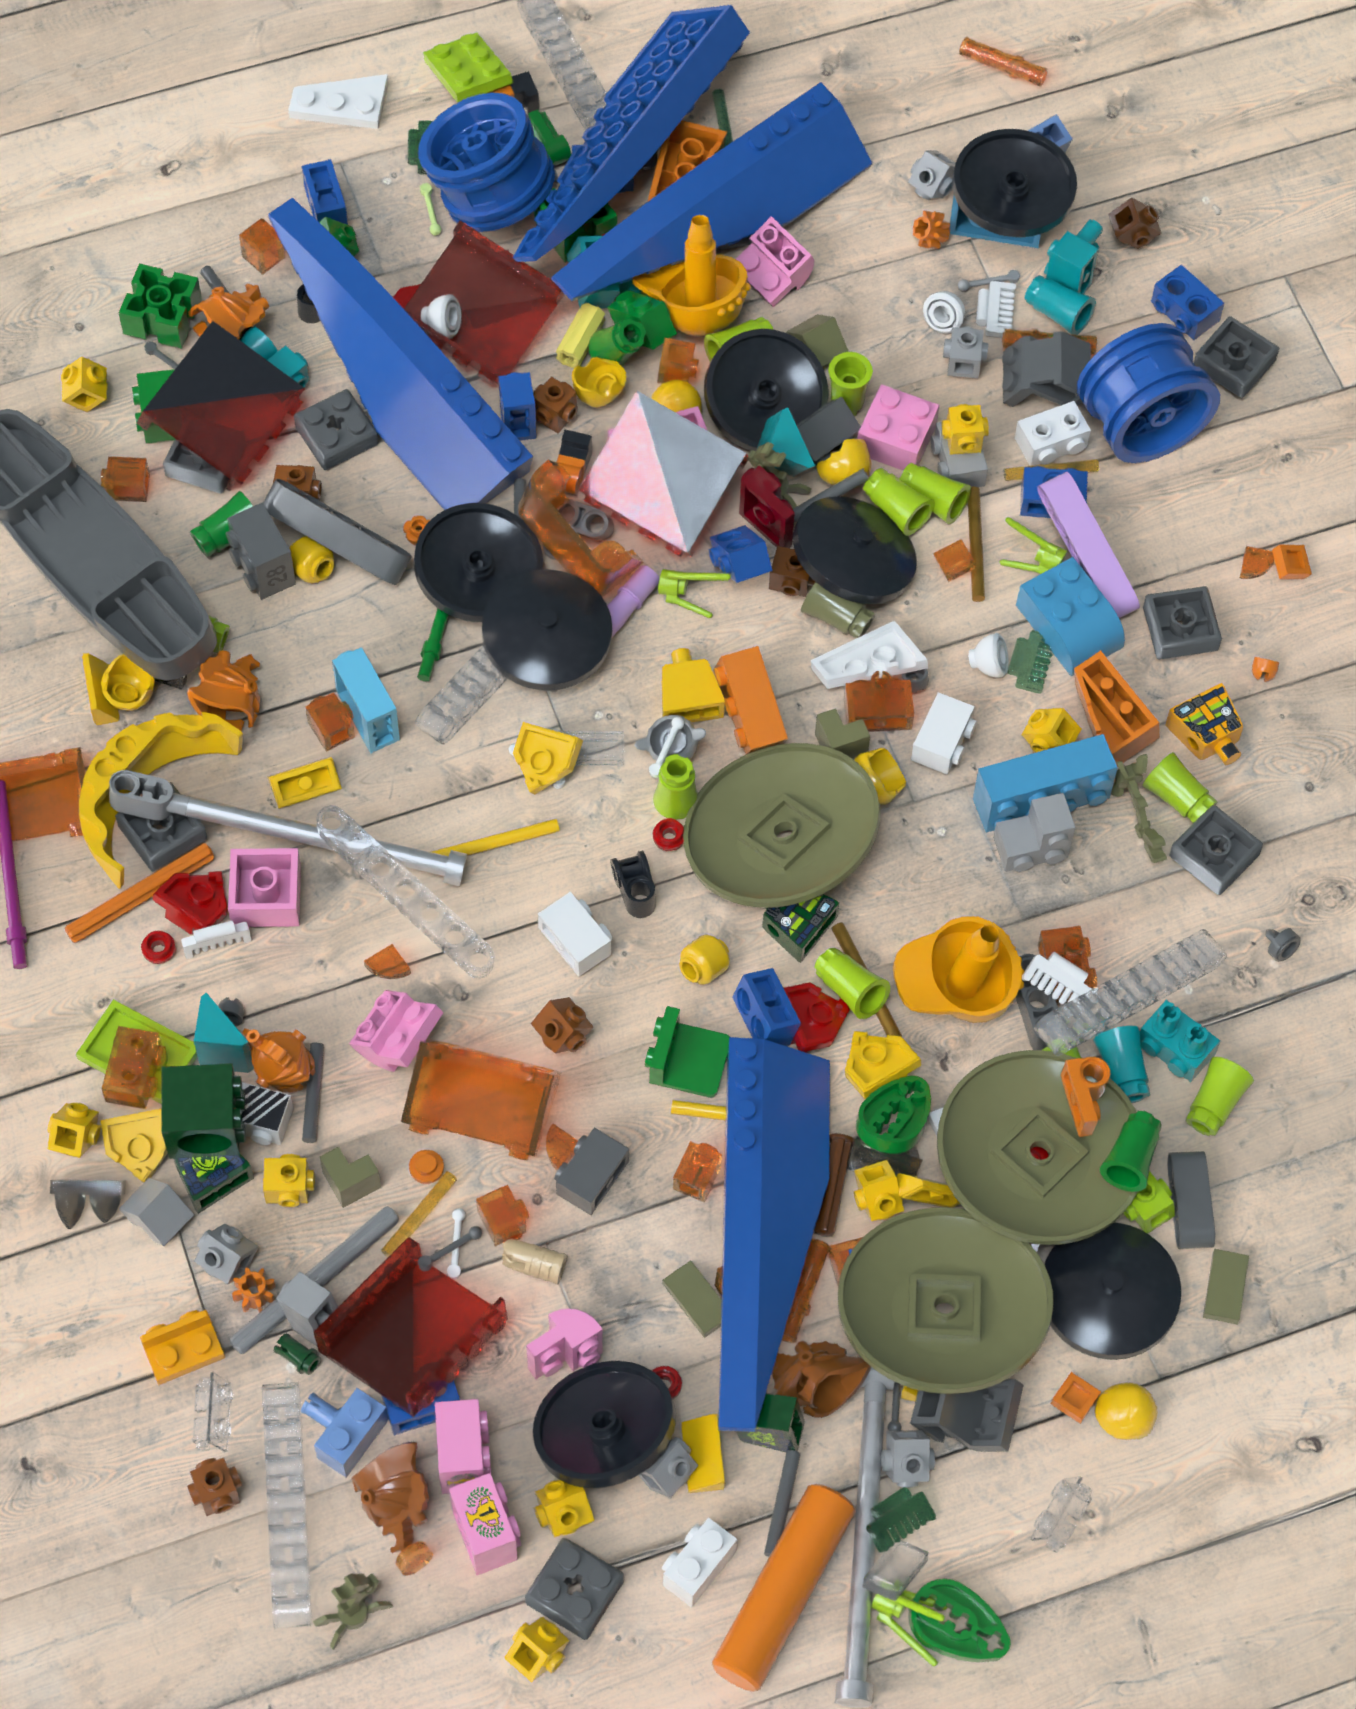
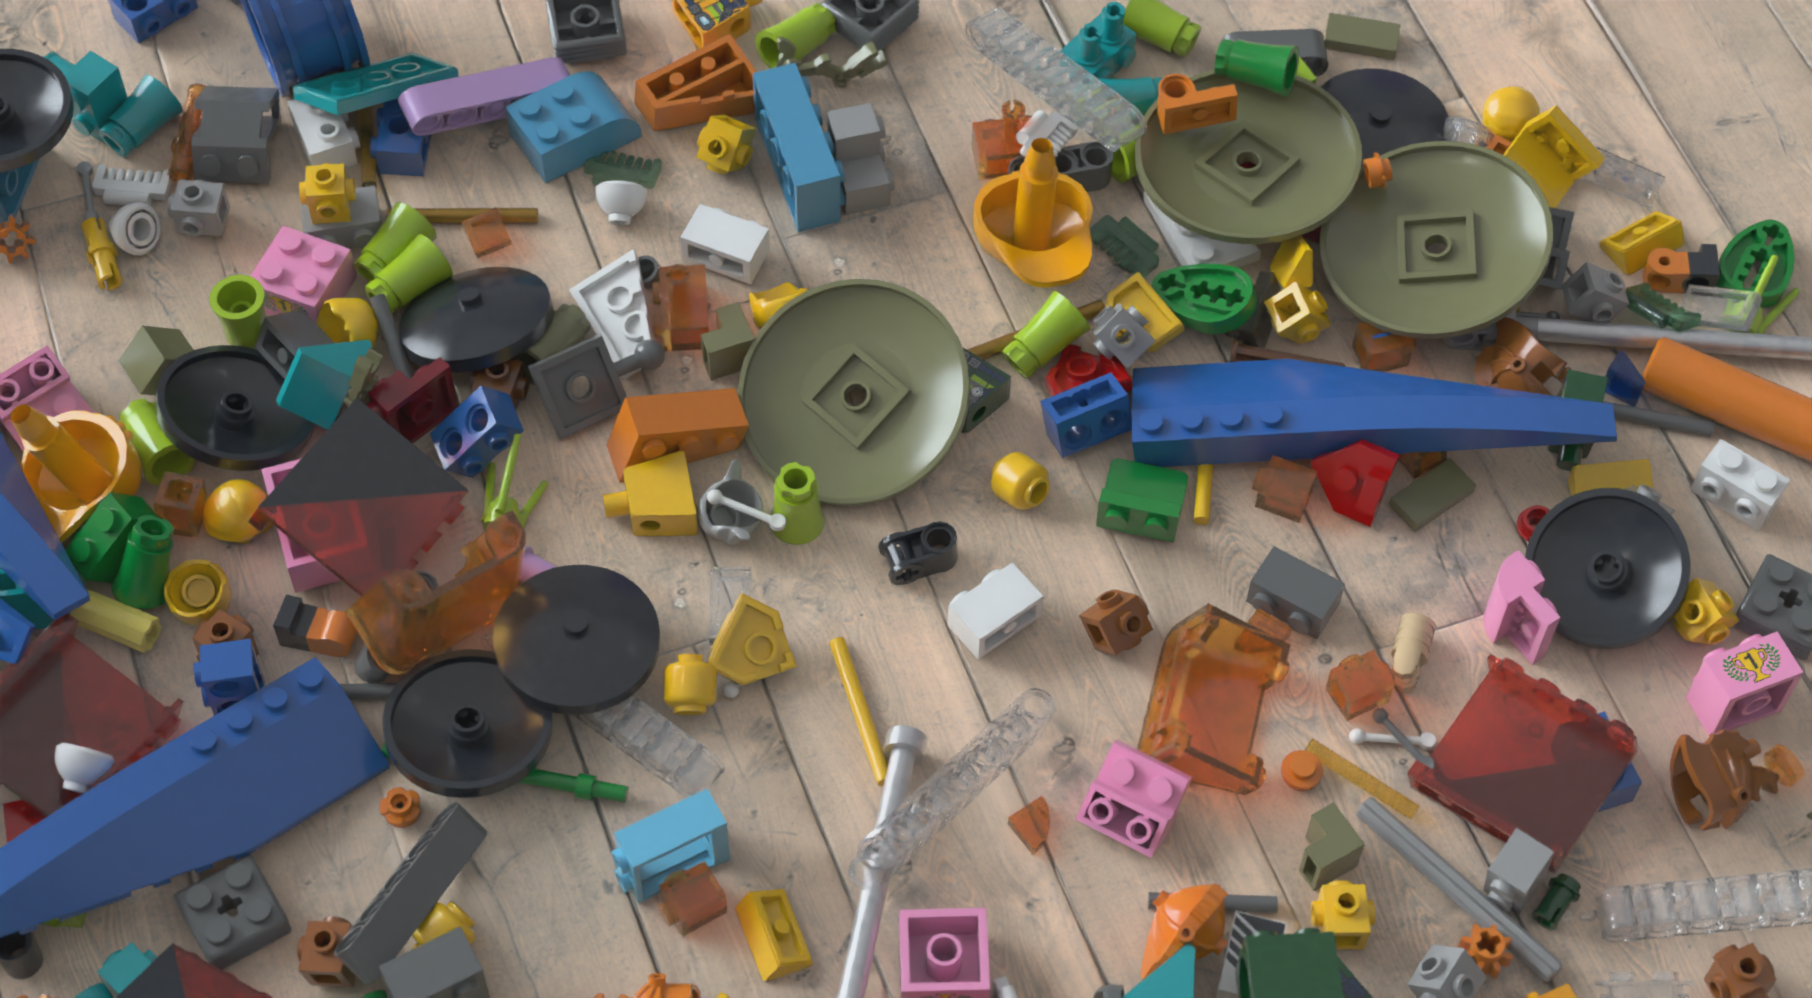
camera: 90 degrees left, 5 degrees down
medium blue brick [301,1388,389,1478] -> none
bright pink brick [435,1399,491,1494] -> none
red plate [653,818,684,851] -> none
lime plant [999,517,1067,574] -> none
reddish brown brick [1108,197,1162,249] -> none
none -> yellow pin [81,217,123,290]
none -> teal plate [293,52,459,115]
none -> dark grey plate [528,335,665,439]
none -> yellow head [663,654,717,715]
none -> clear green piece [1089,215,1159,278]
none -> light grey brick [1092,303,1155,368]
none -> red plate [1310,439,1400,527]
none -> orange plate [1363,153,1393,190]
none -> clear brick [1444,116,1495,148]
none -> yellow bracket [1503,105,1605,208]
none -> yellow slope [1599,210,1685,275]
none -> clear blue slope [1605,350,1646,407]
none -> leg [1642,244,1720,295]

